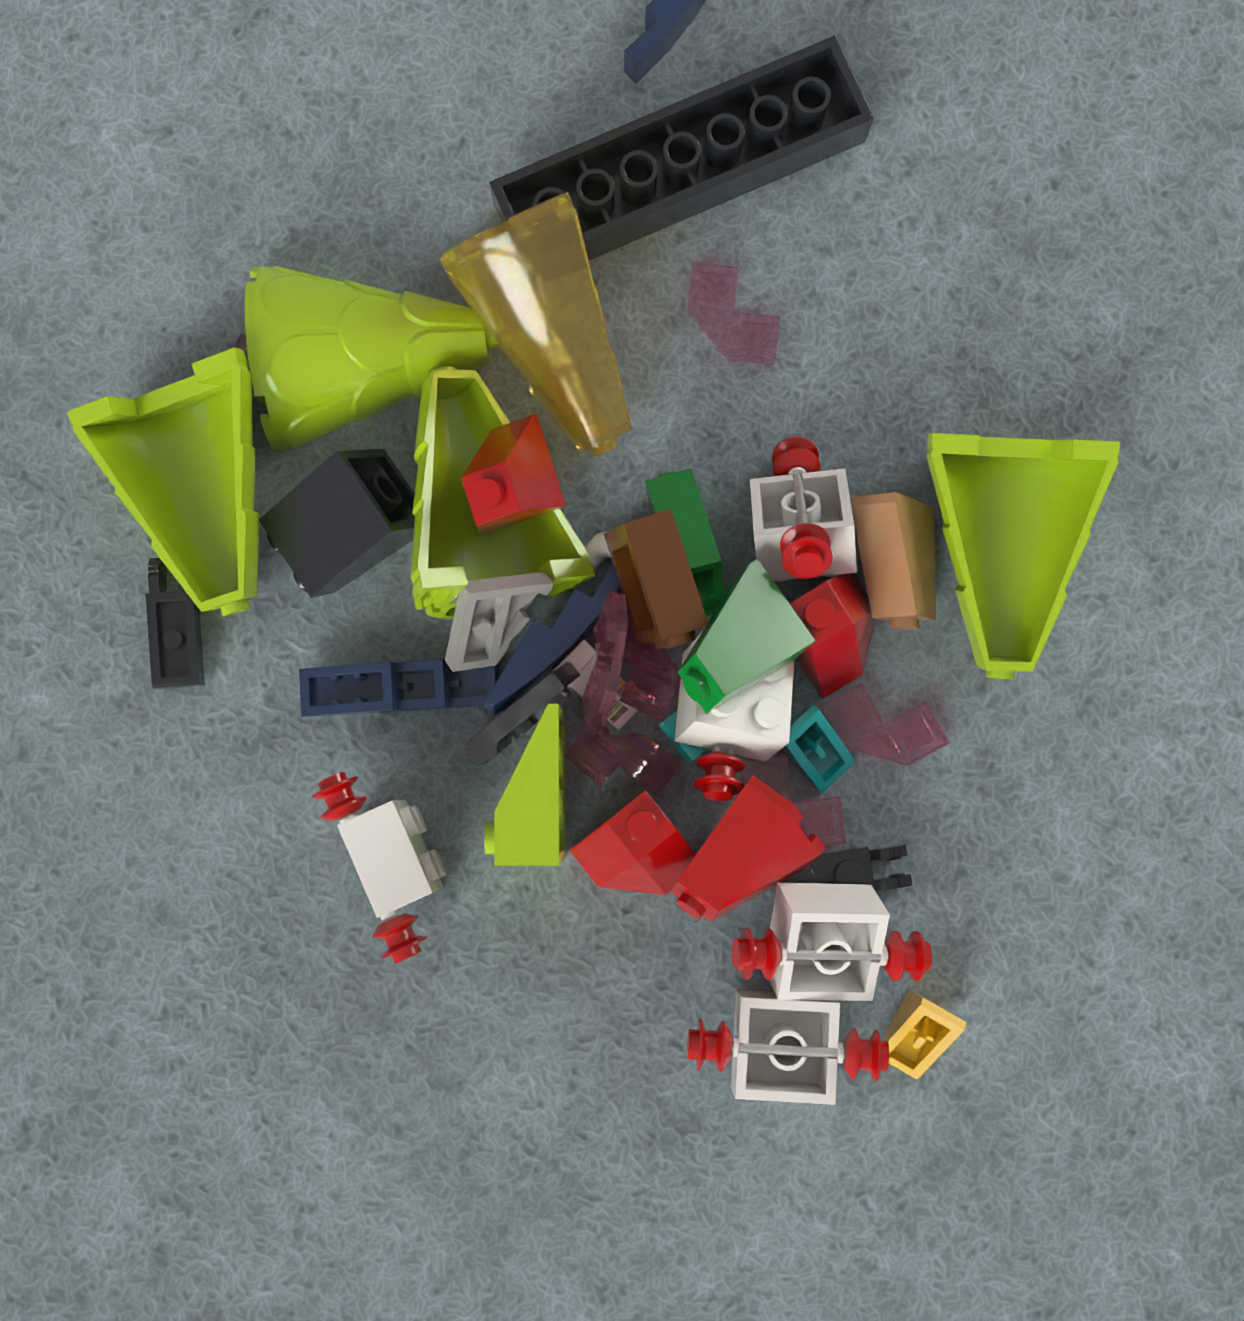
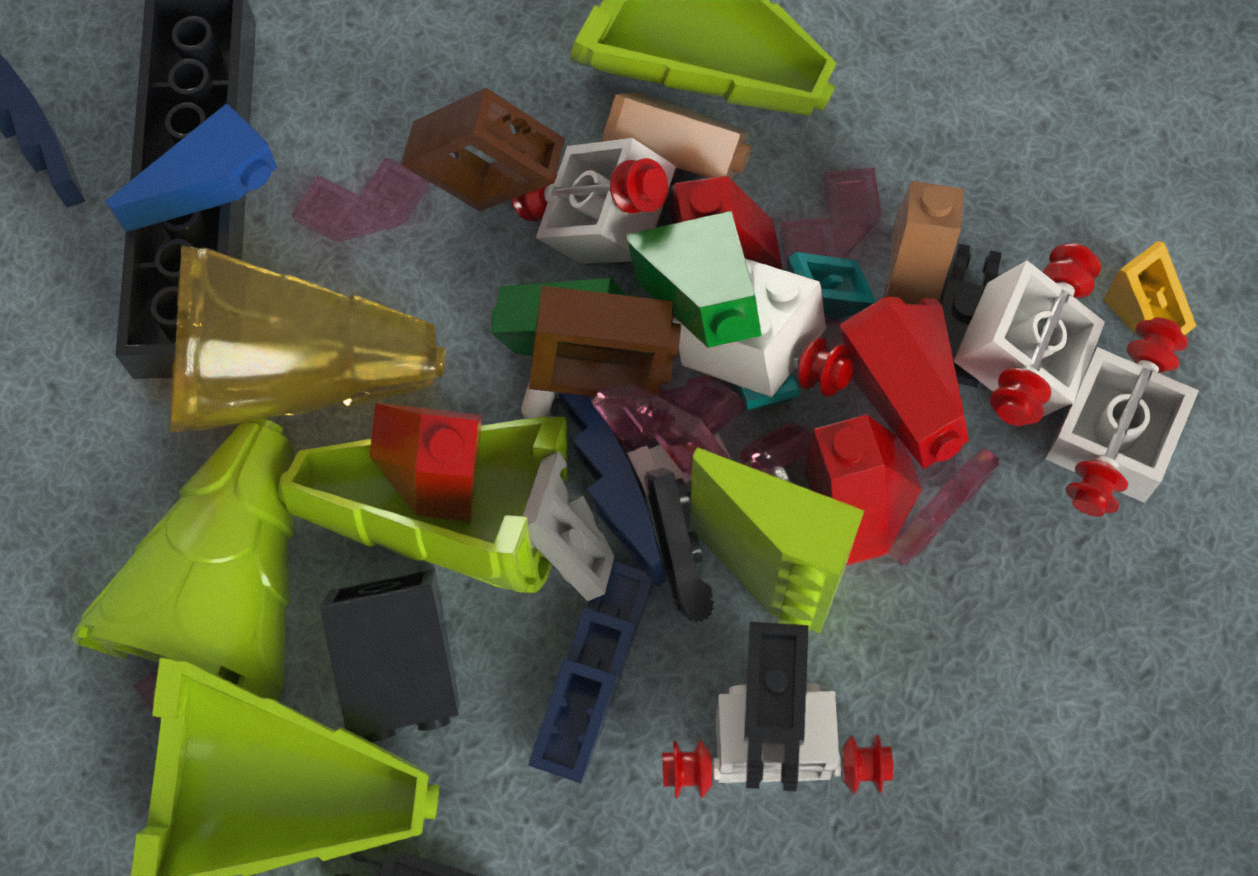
camera: 60 degrees left, 15 degrees down
none -> blue slope [105,104,278,232]
none -> reddish brown window [401,87,565,211]
none -> black hinge [743,622,809,792]
none -> medium nougat slope [886,181,964,305]
none -> clear pink tile [887,448,1000,566]

